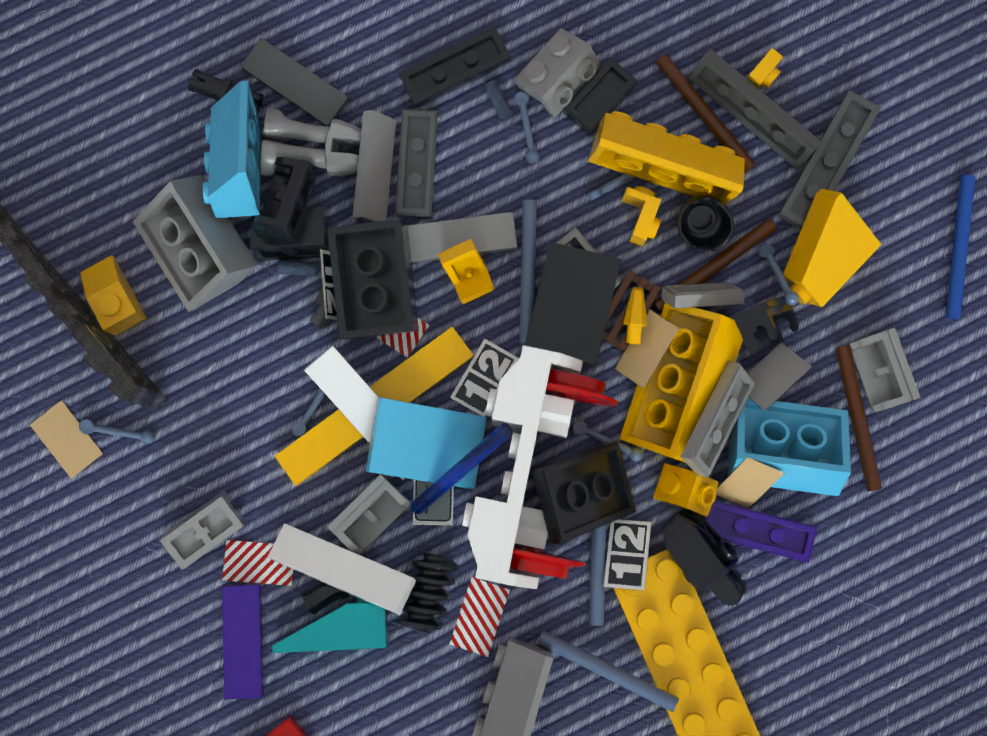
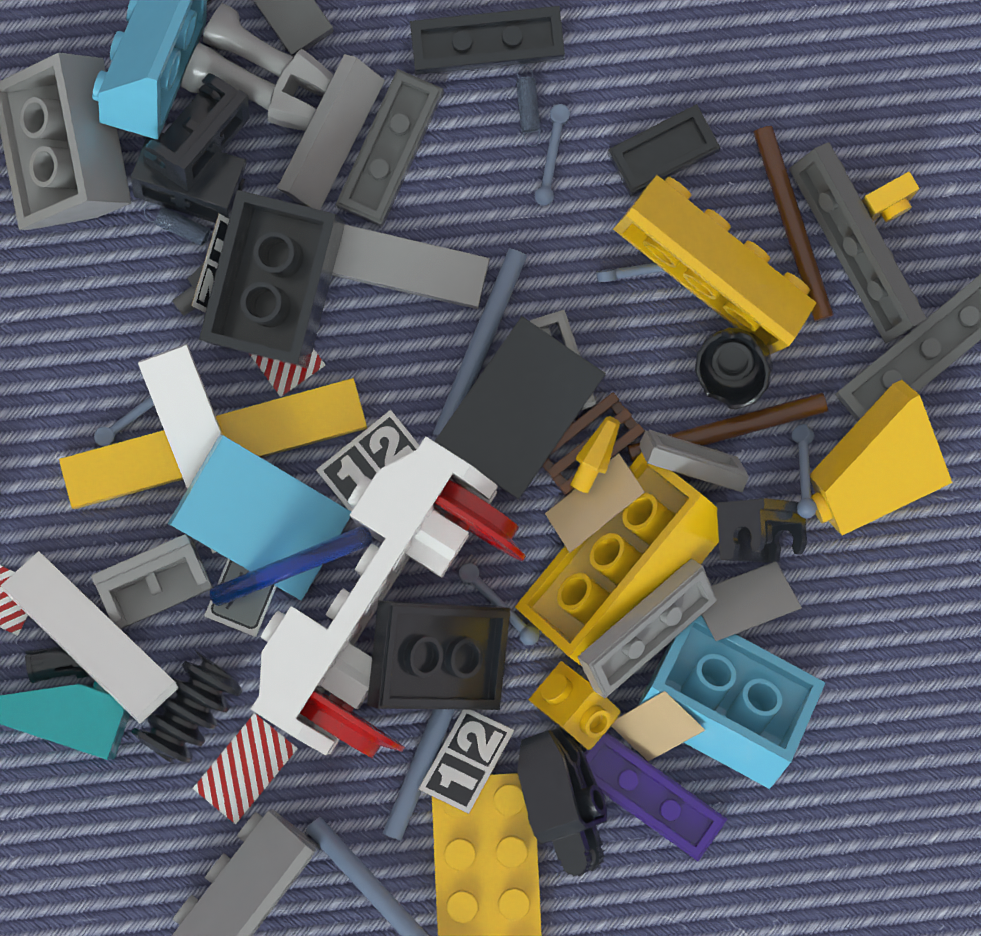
camera: 15 degrees right, 0 degrees up
yellow bracket [438,239,495,304] -> none
light grey bracket [514,28,601,117] -> none
yellow bracket [622,186,662,247] -> none
reddish brown bar [835,345,882,492] -> none
light grey hinge [848,328,921,413] -> none

